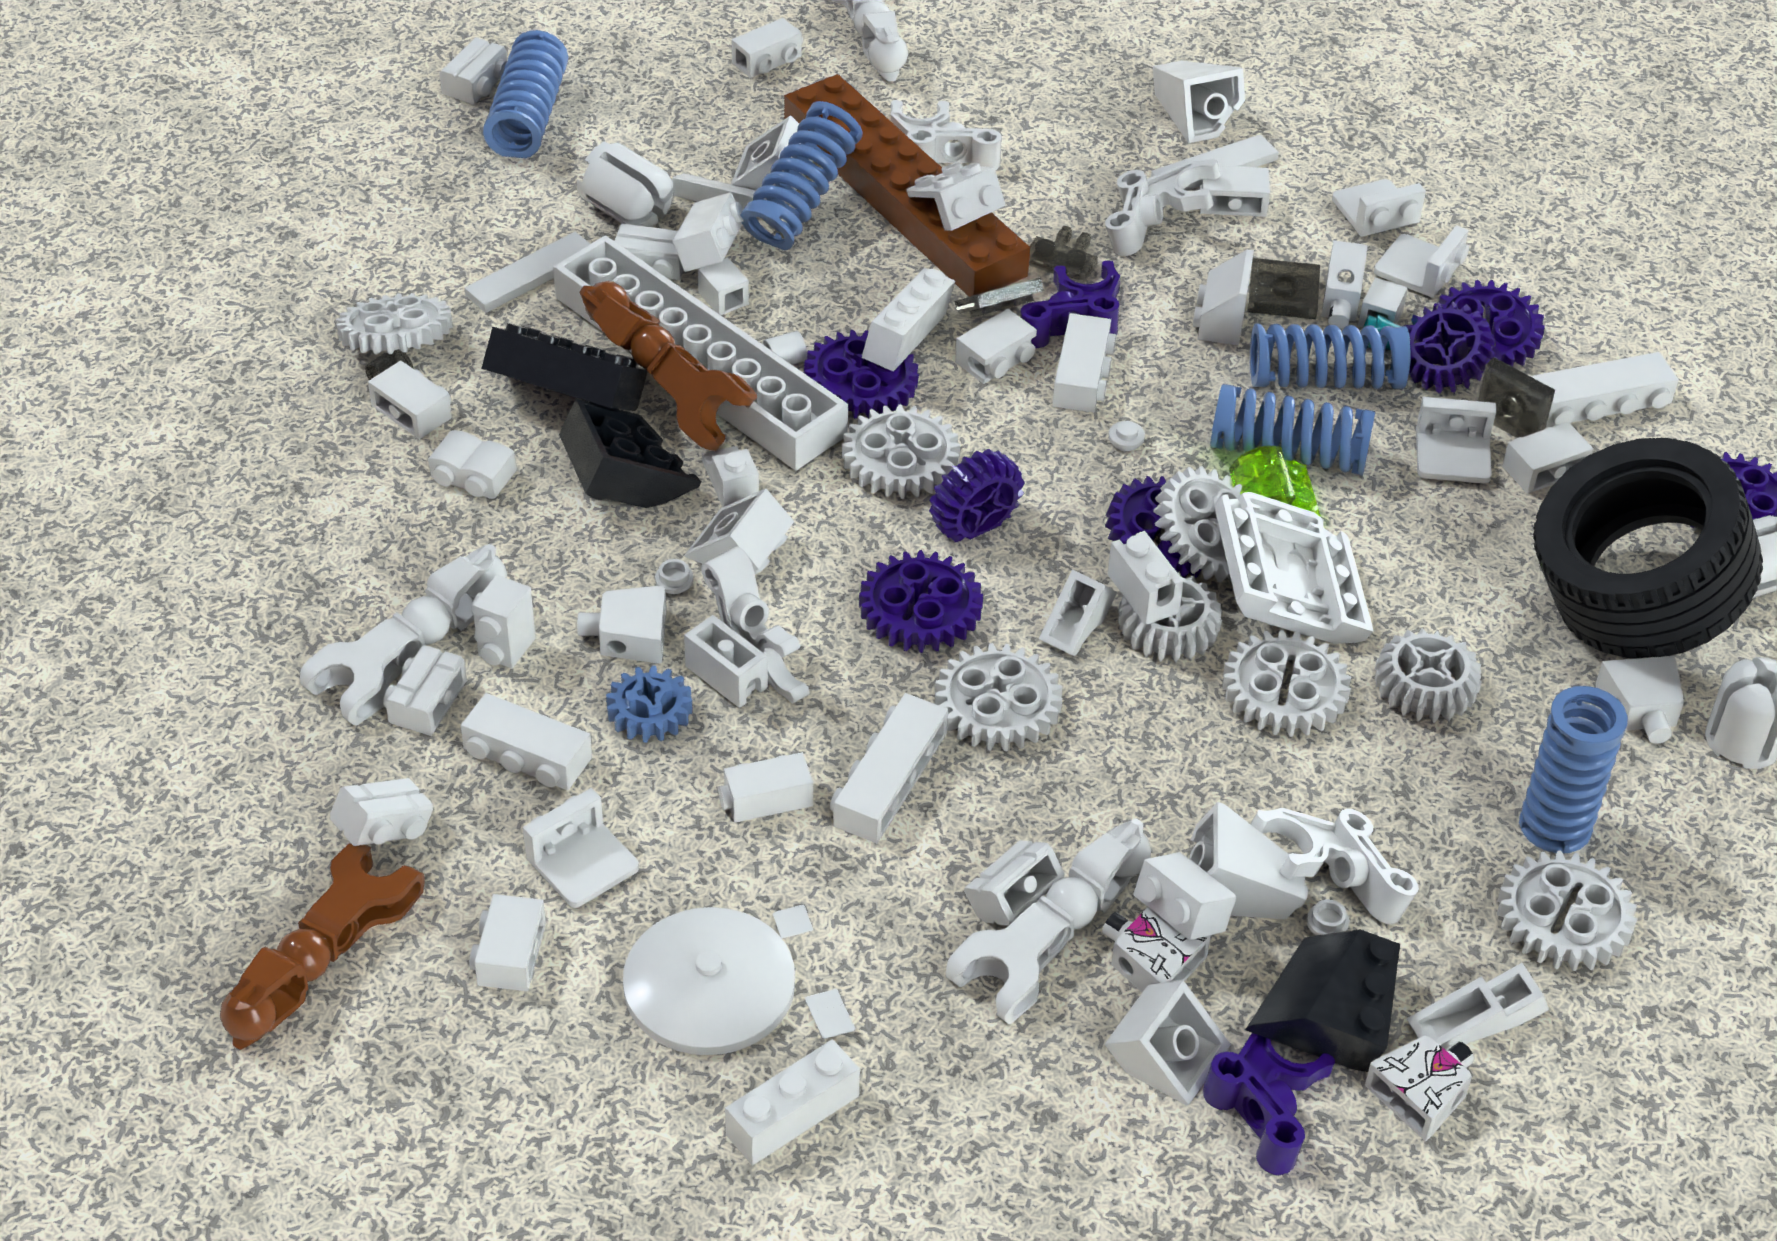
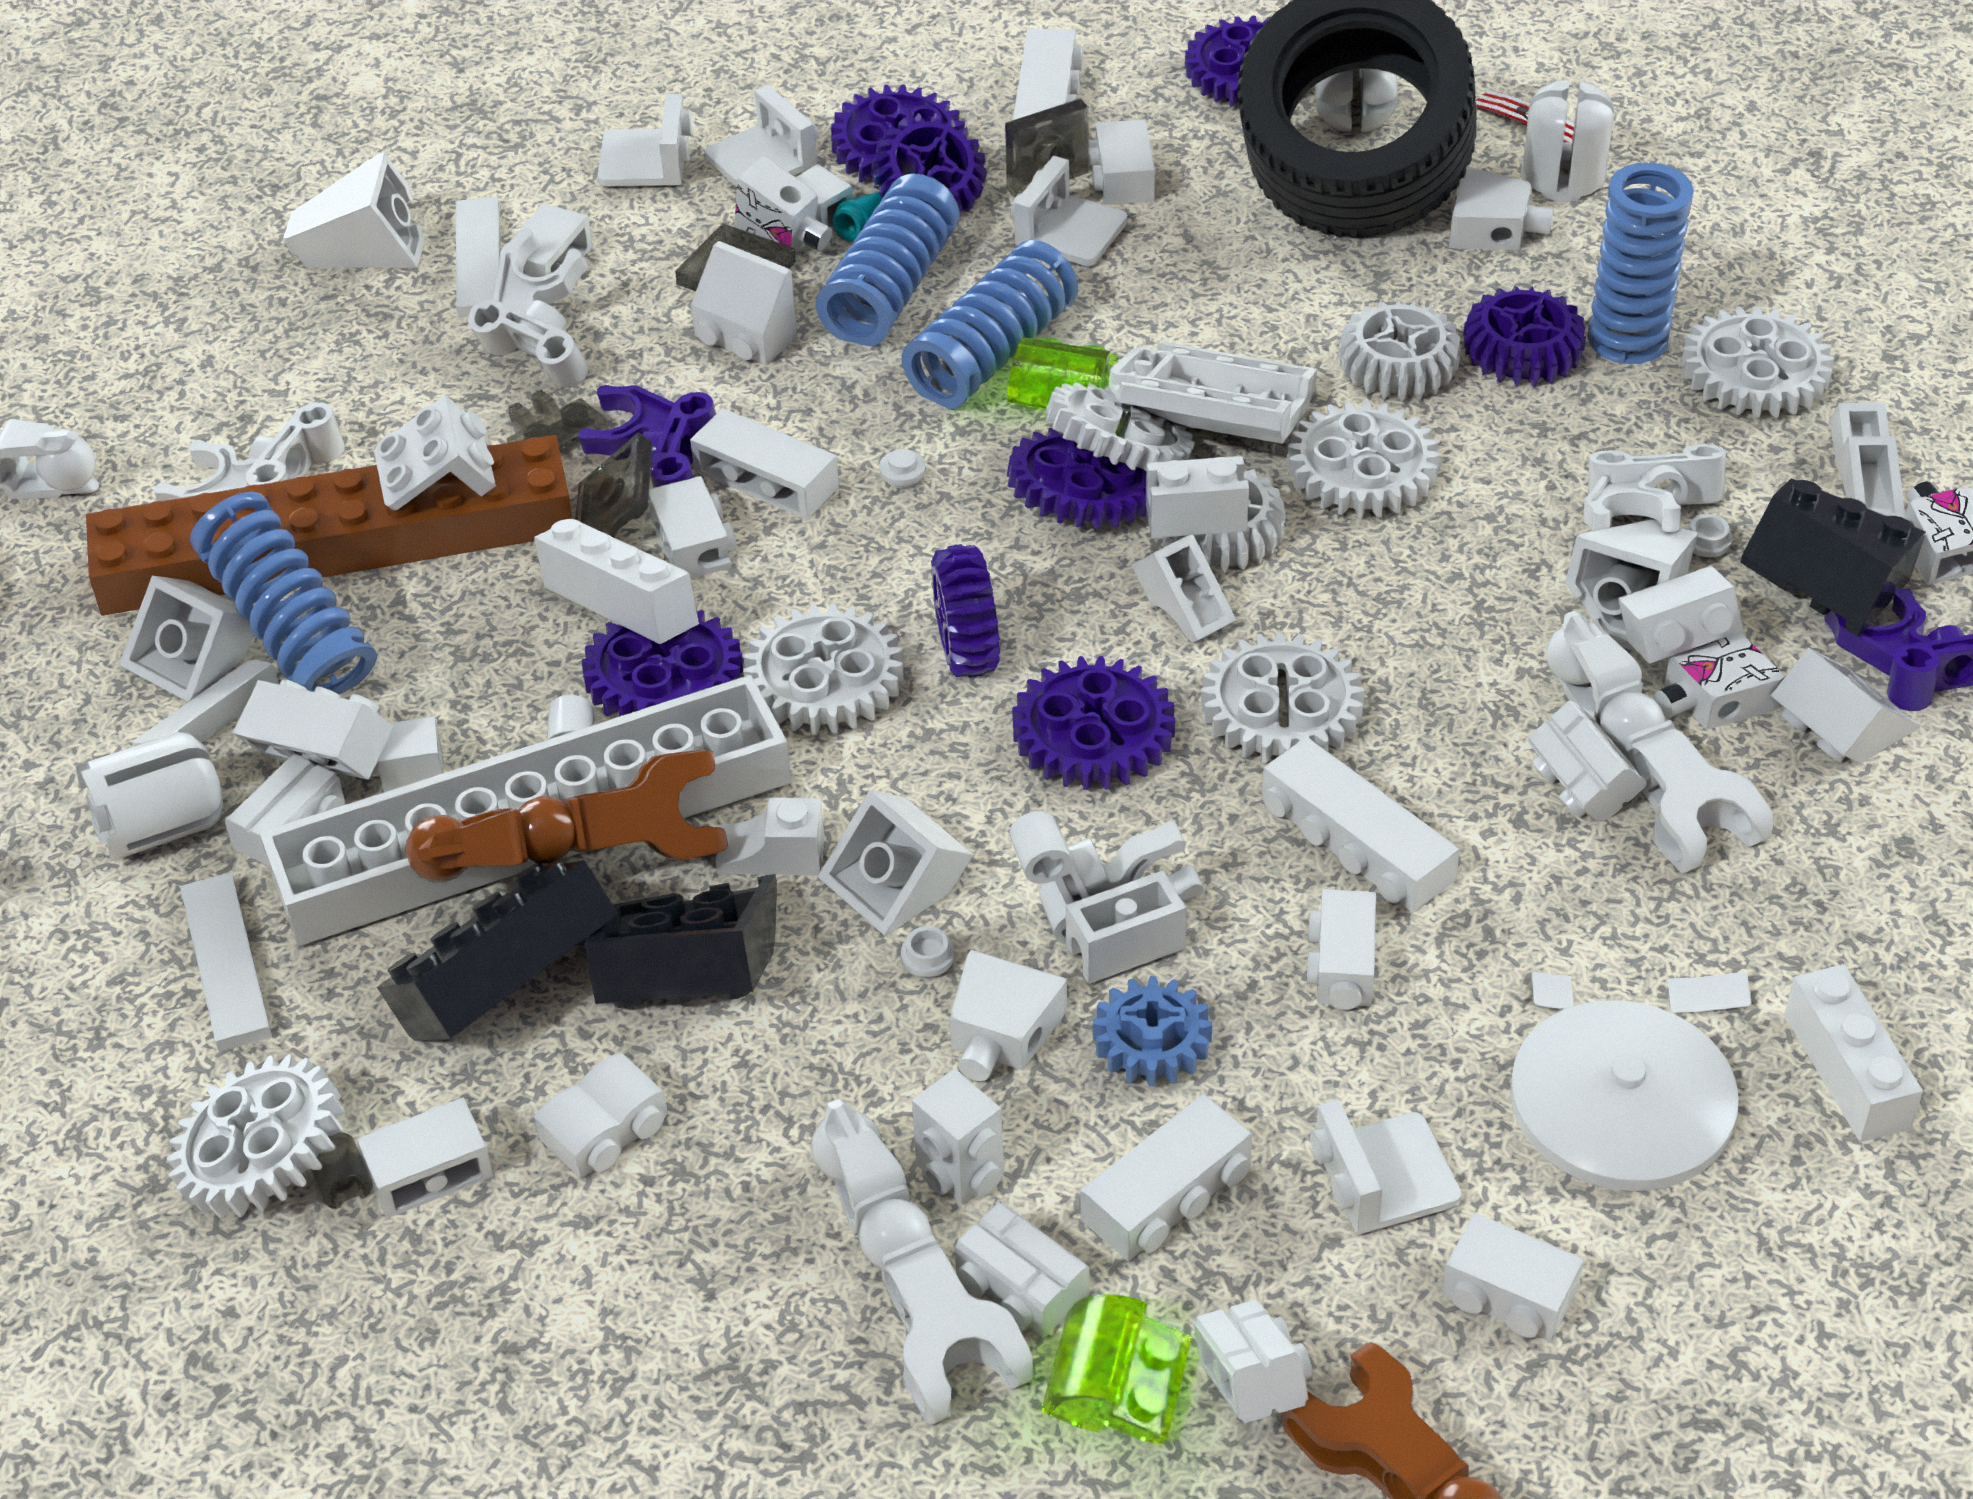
camera: 65 degrees left, 0 degrees up
none -> clear neon green brick [1040,1294,1192,1445]
none -> dark purple gear [1463,285,1586,388]

